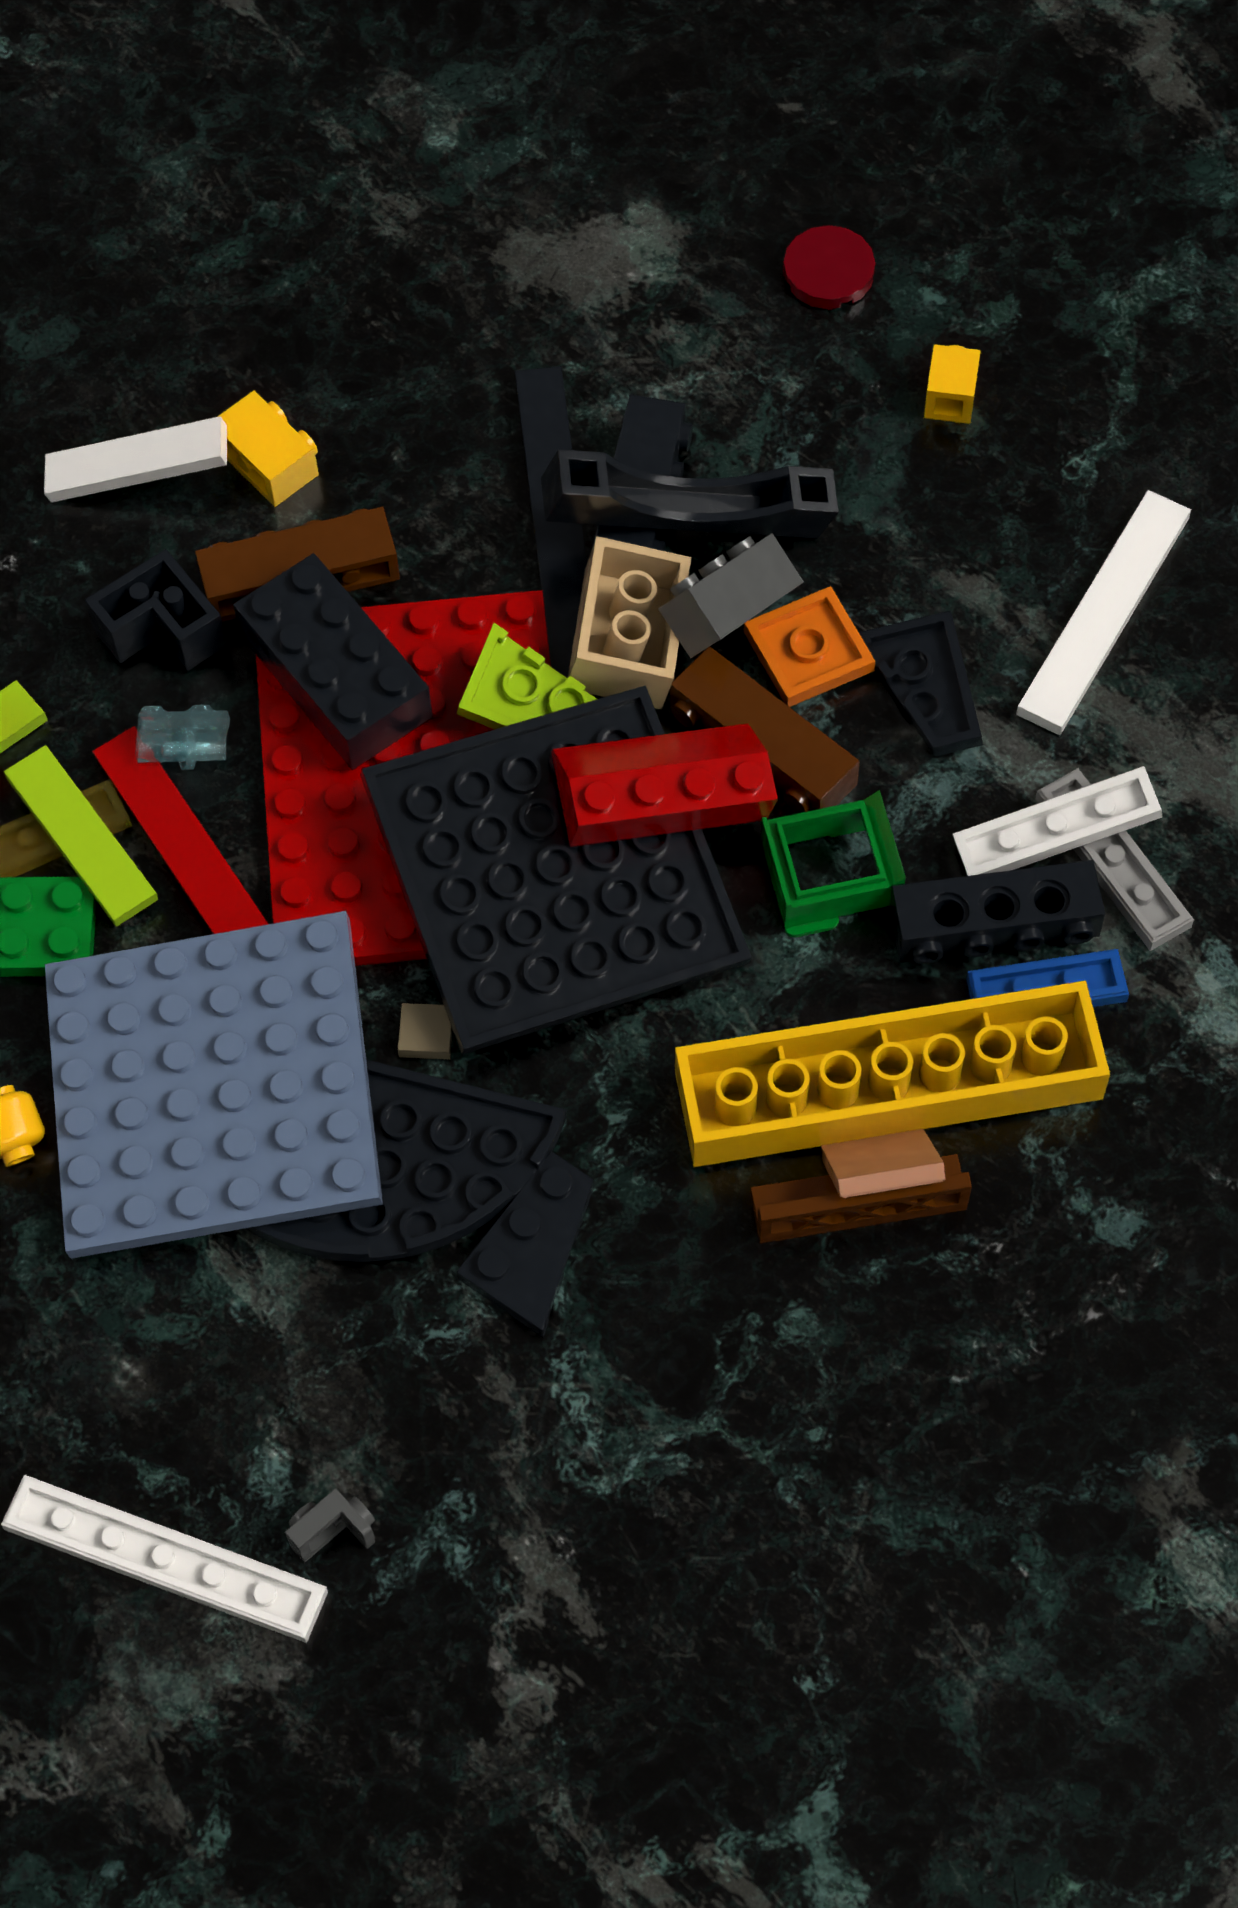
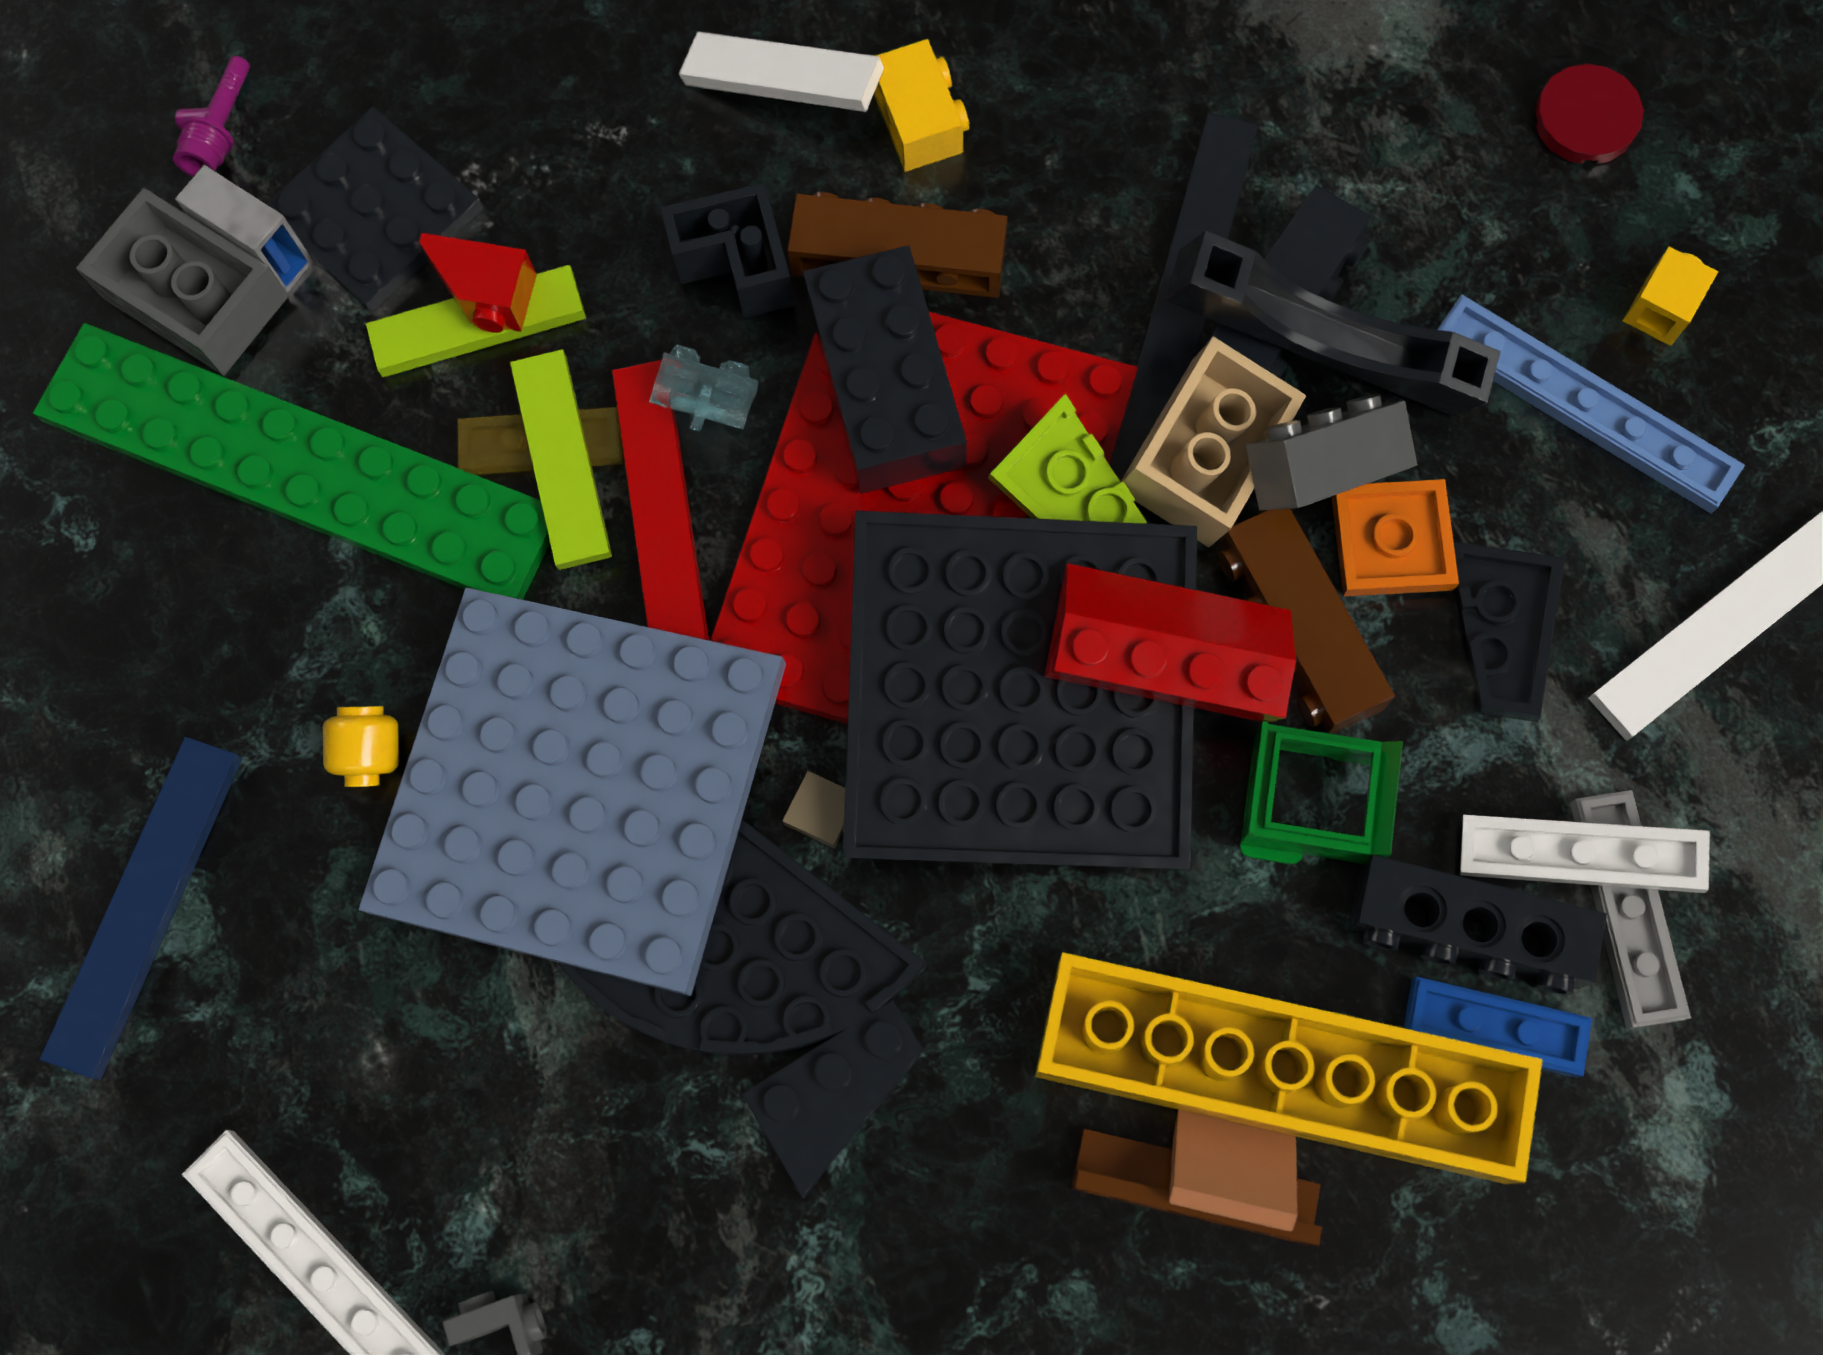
camera: 25 degrees right, 10 degrees up
none -> medium blue tile [1437,295,1745,514]

